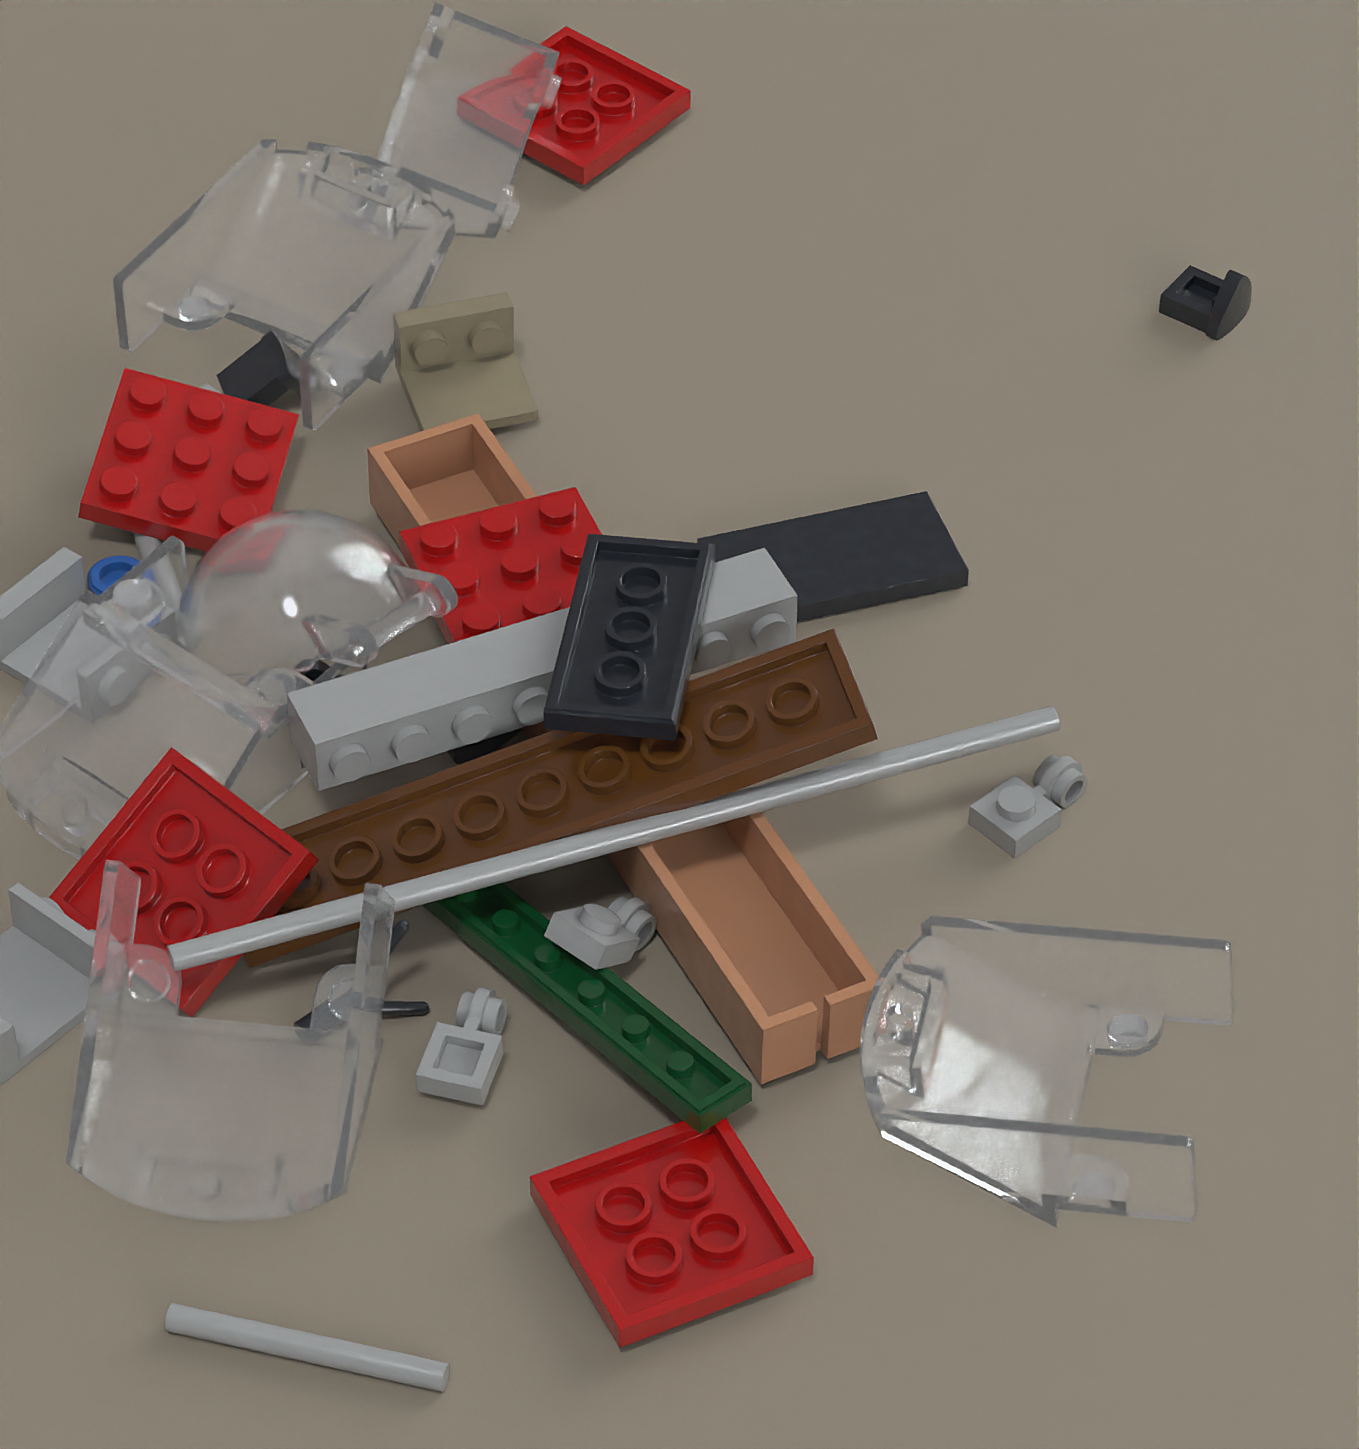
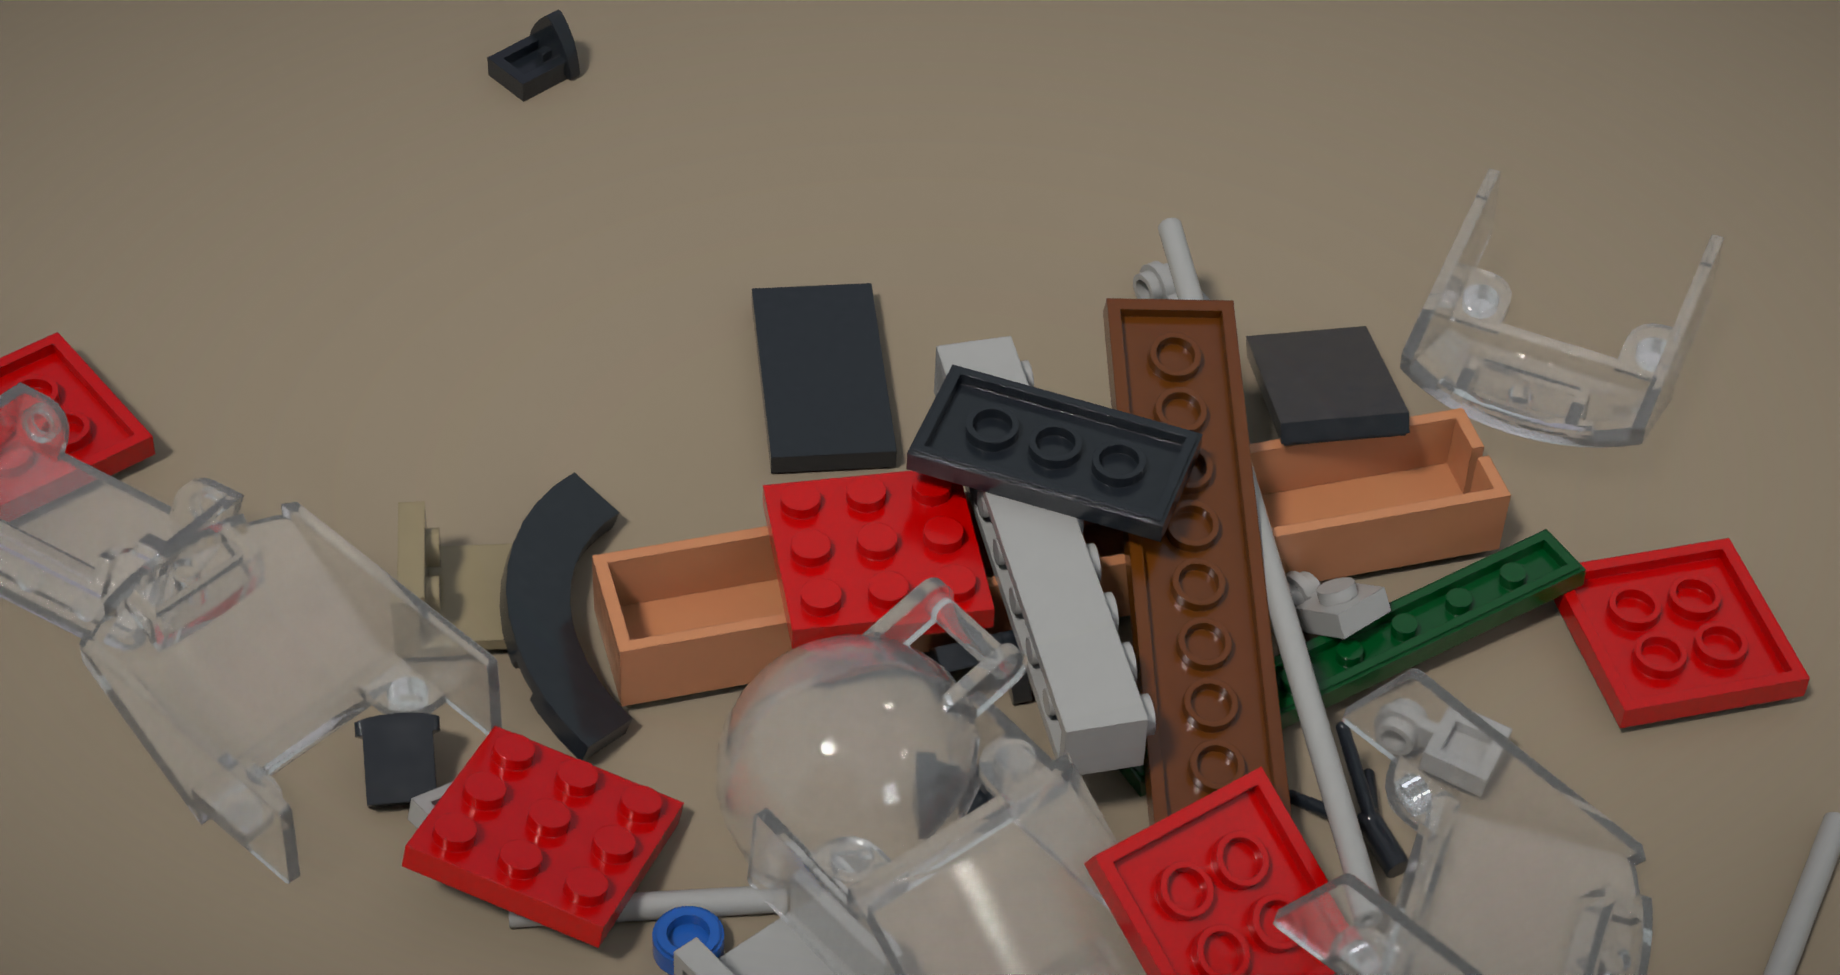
camera: 80 degrees left, 0 degrees up
none -> black tile [499,472,633,761]
none -> black tile [1246,326,1410,446]

